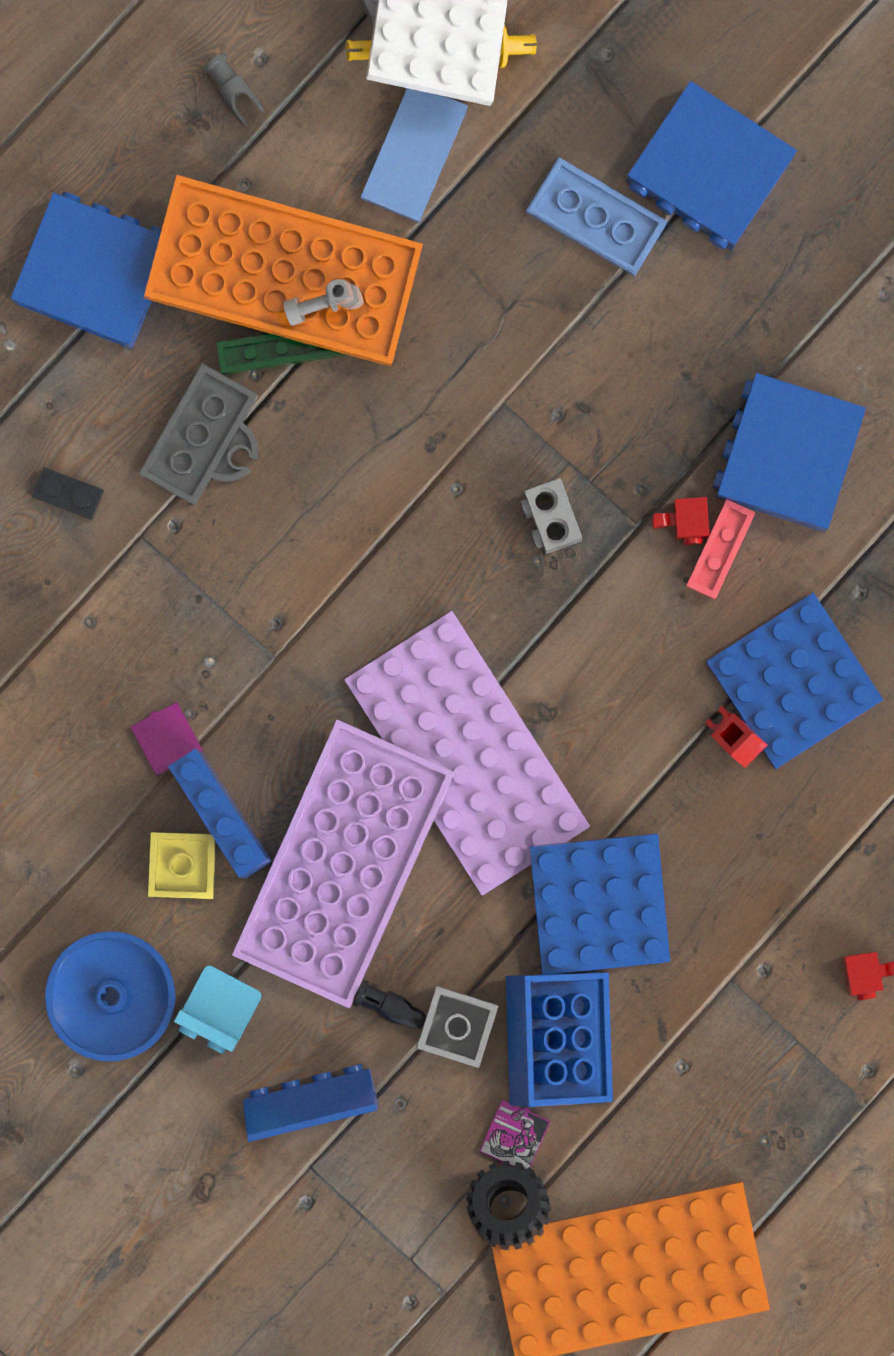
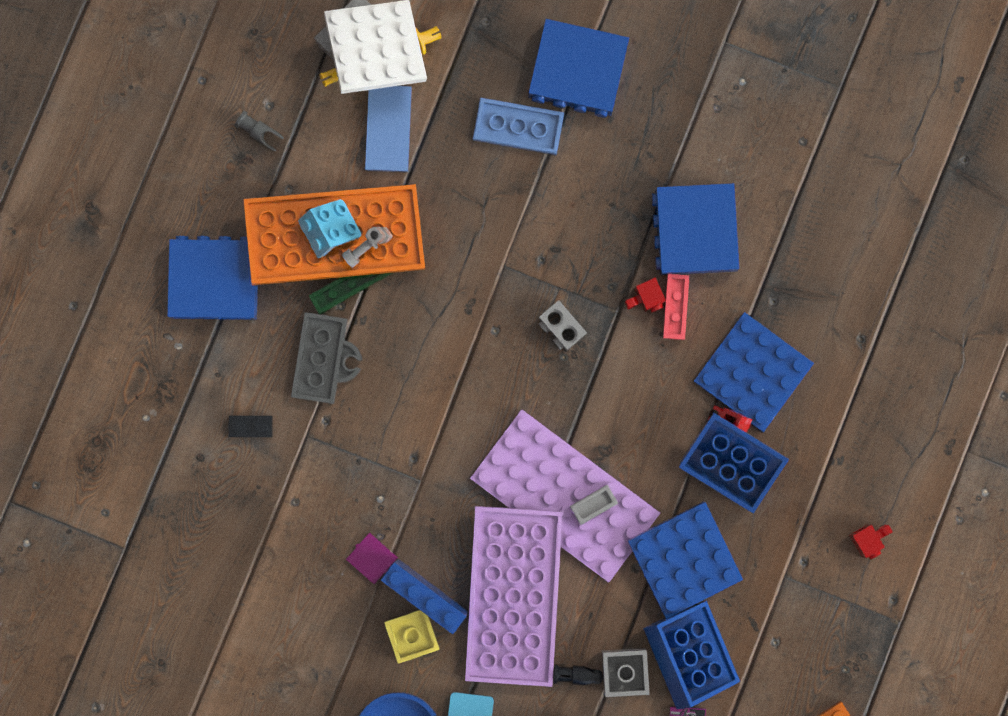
camera: 20 degrees left, 0 degrees up
none -> medium azure bracket [298,199,361,258]
none -> light grey tile [570,485,618,525]
none -> blue slope [679,413,789,513]

